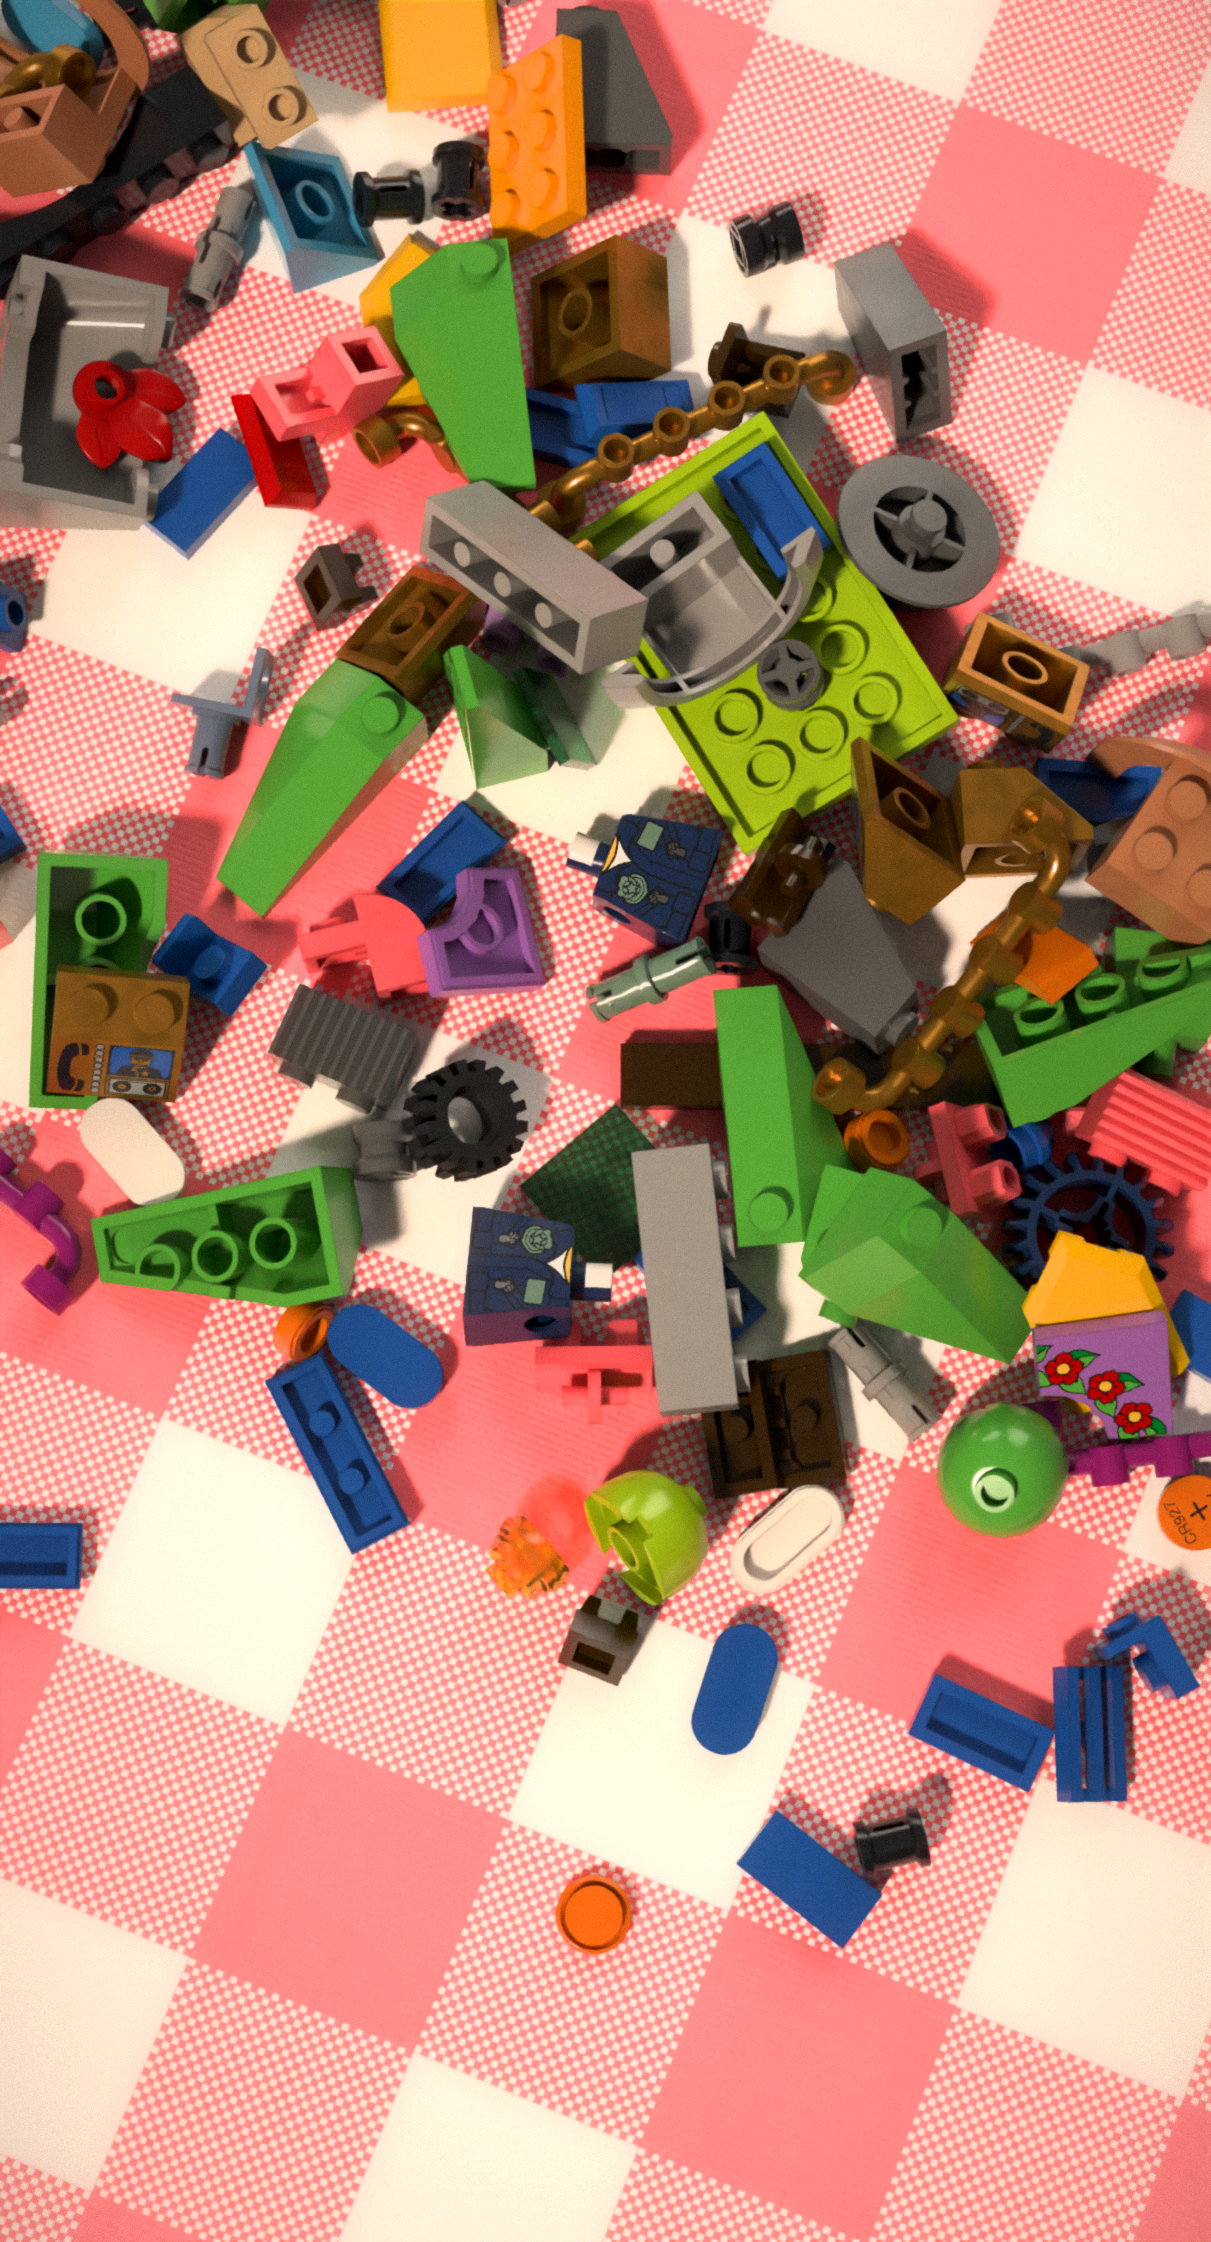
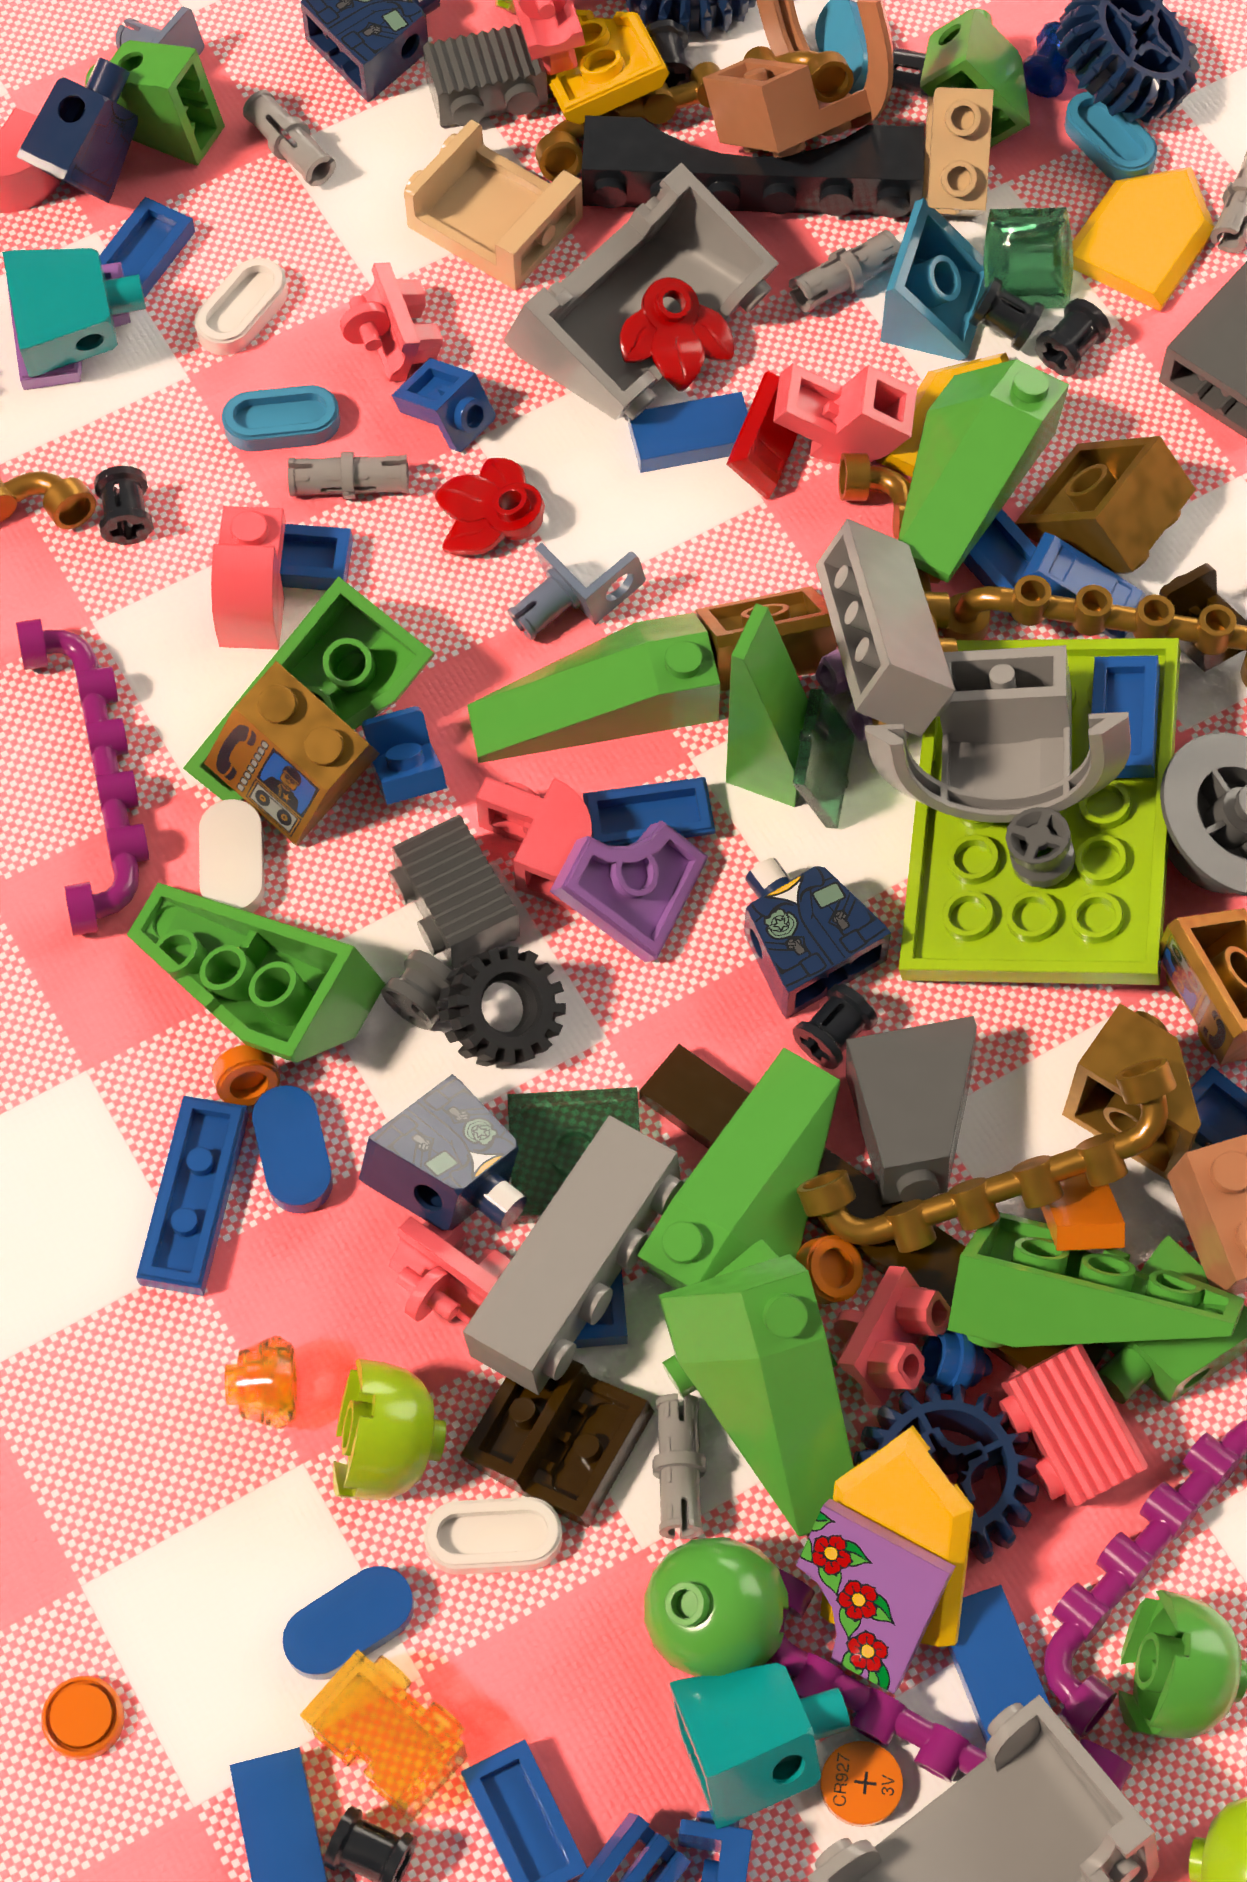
camera: 40 degrees right, 15 degrees down
dark brown tile [294,543,378,631] -> none
light orange plate [486,34,587,257] -> none
dark brown tile [557,1595,639,1686] -> none
sand green pin [586,936,716,1023] -> none
dark brown hips [728,807,837,938] -> none
pearl gold slope [851,736,966,926] -> none
none -> clear yellow brick [299,1649,468,1823]
none -> red plate [435,458,545,555]
none -> teal torso [670,1663,851,1829]
none -> clear green piece [983,207,1074,309]

